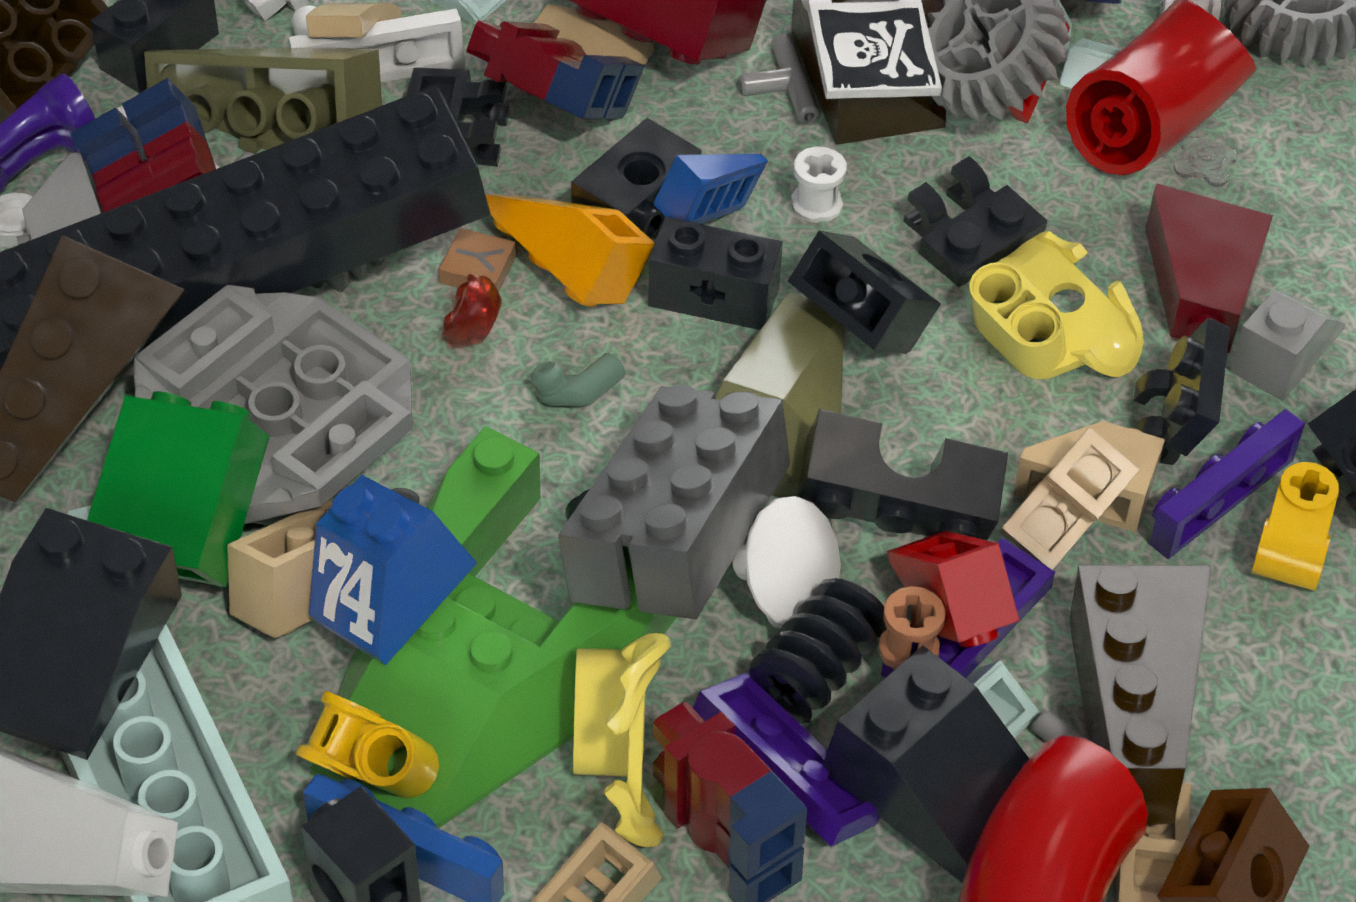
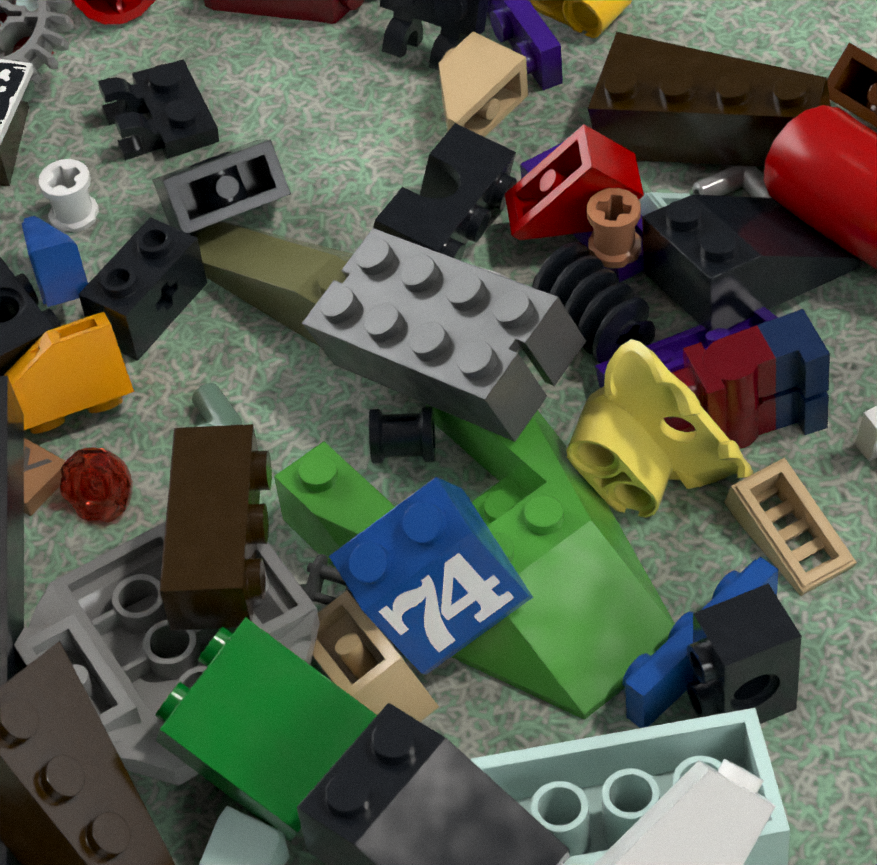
camera: 65 degrees left, 0 degrees up
yellow piece [295,690,439,799] -> none
light yellow piece [969,231,1144,379] -> none
tan slope [999,427,1140,570] -> none
none -> dark brown brick [160,424,272,630]

